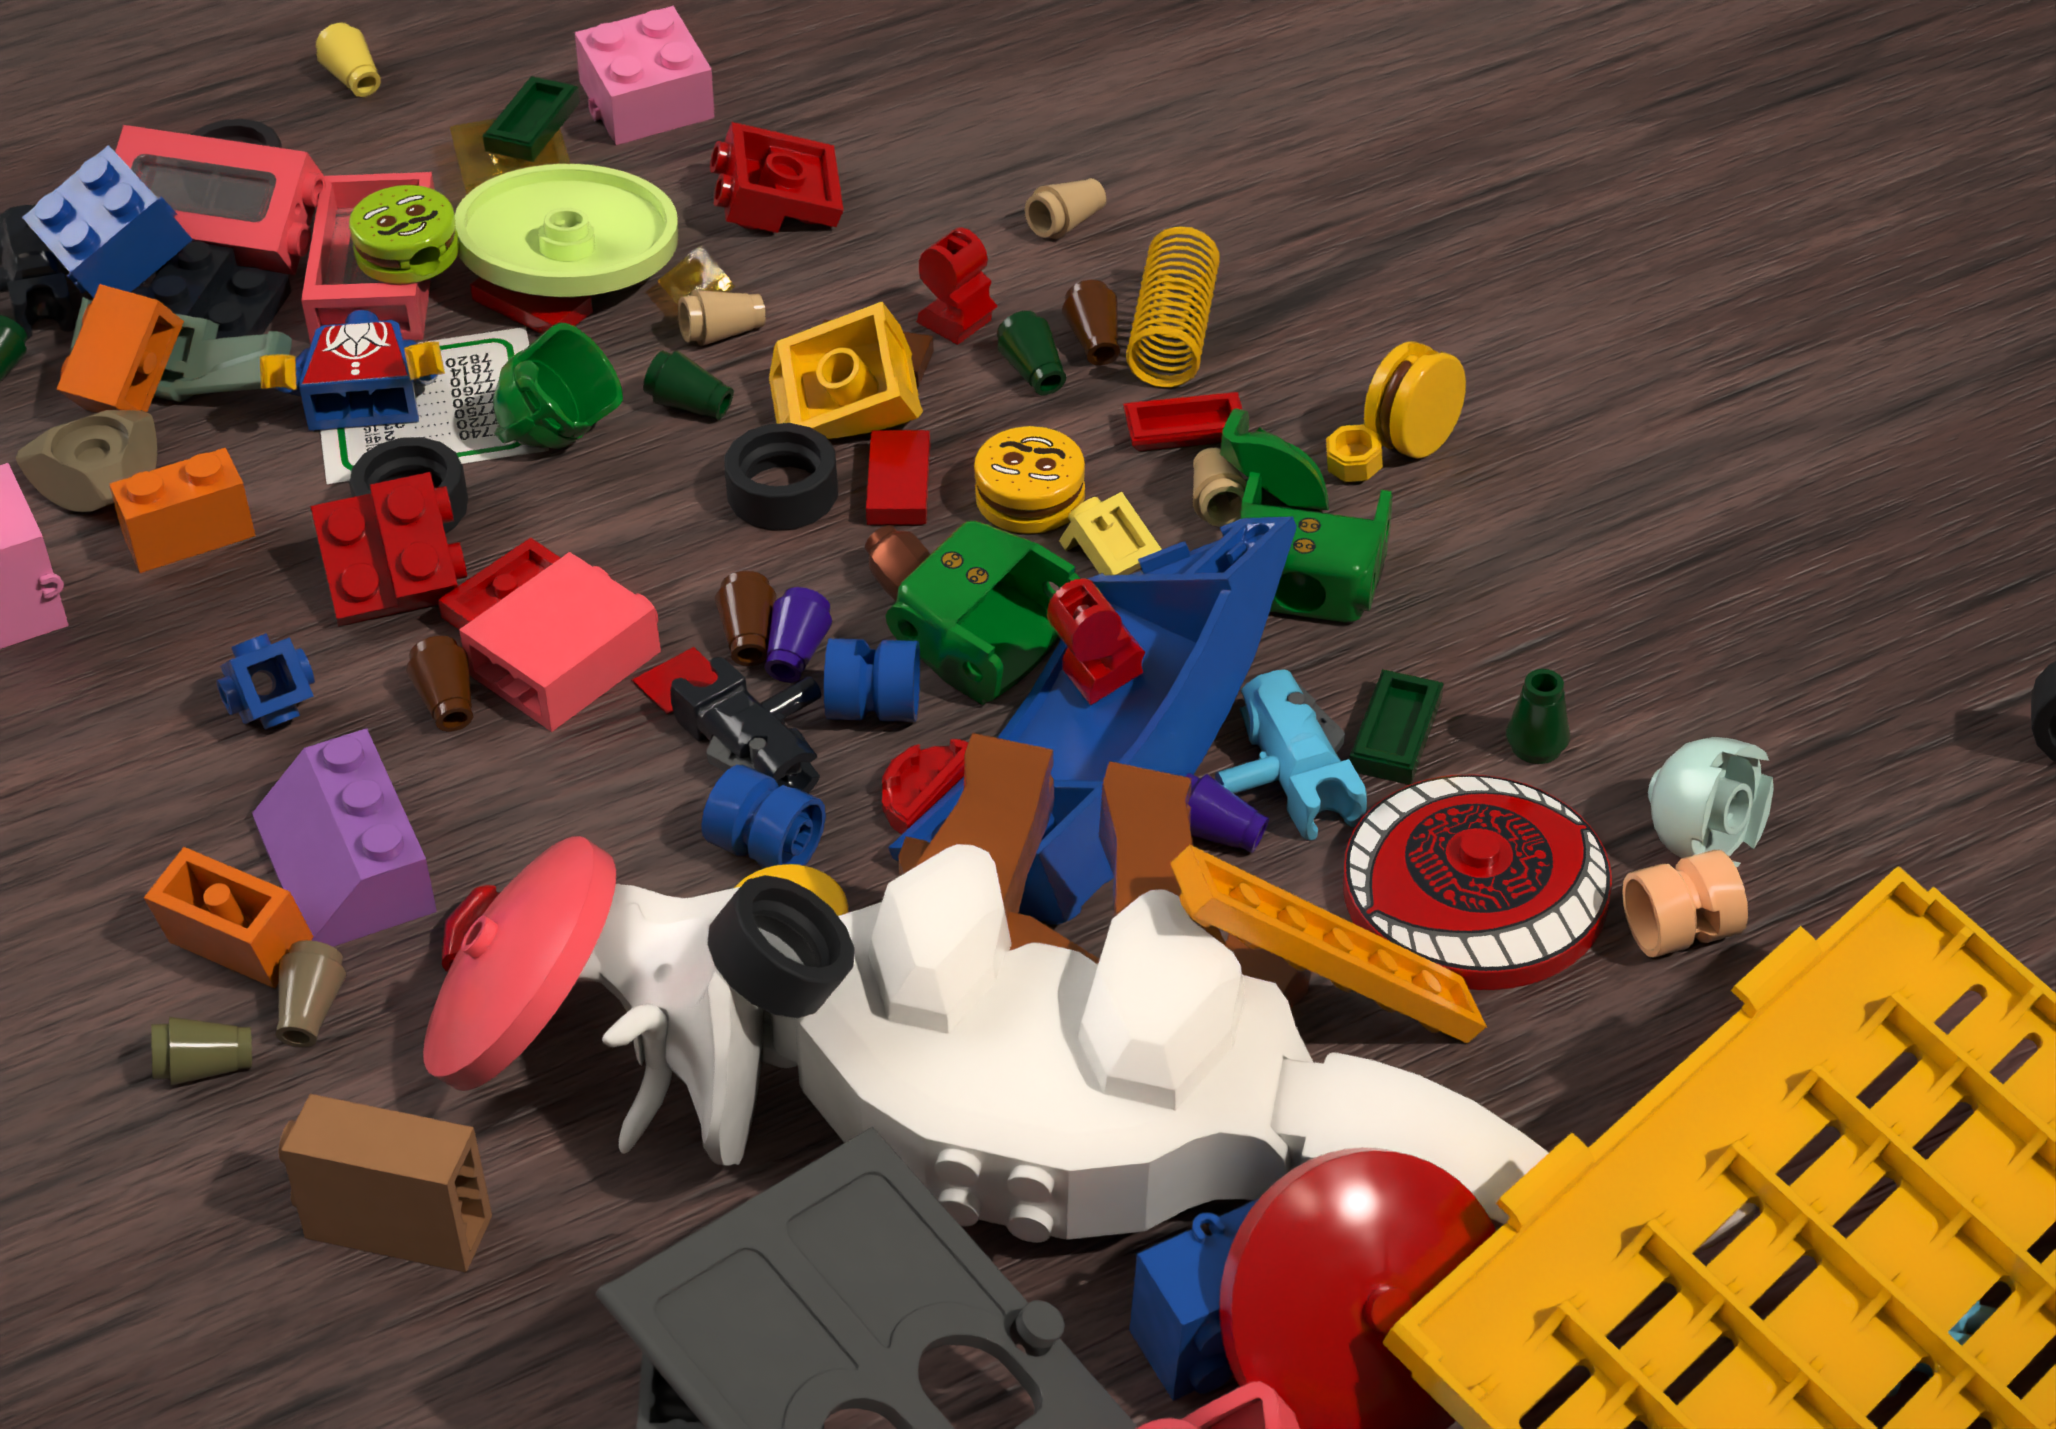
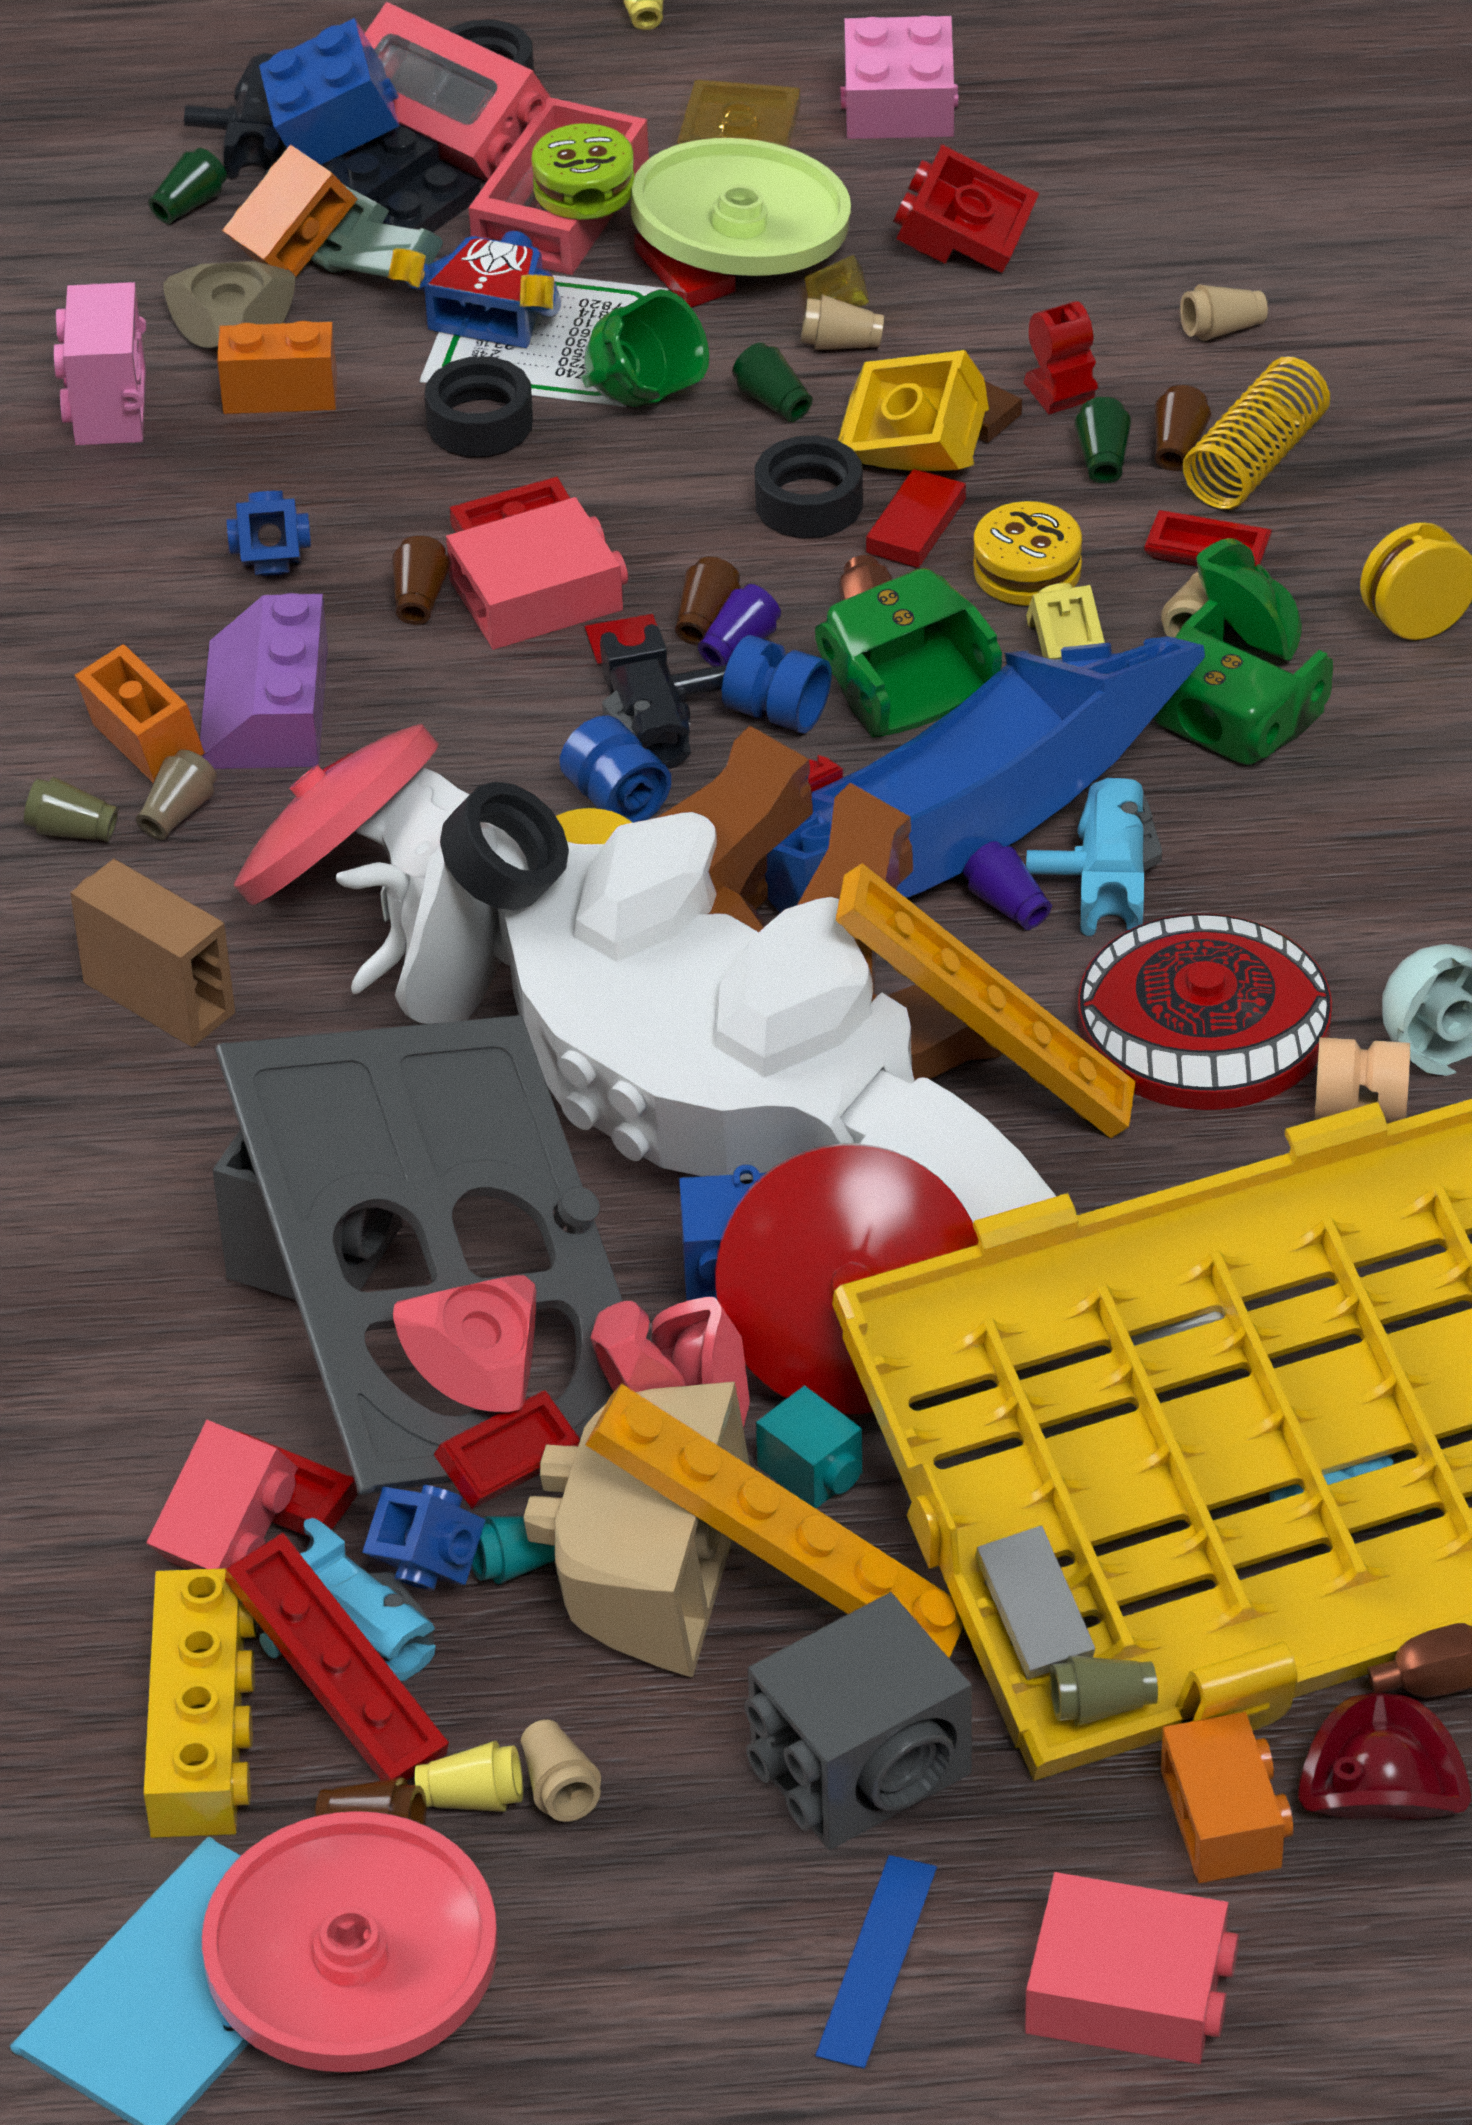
camera: 25 degrees right, 0 degrees up
red plate [310,472,468,627] -> none
dark green tile [483,76,580,162] -> none
red leg [1047,578,1145,705] -> none
yellow tile [1326,424,1383,482] -> none
dark green tile [1349,669,1444,785] -> none
dark green cone [1506,669,1570,764] -> none

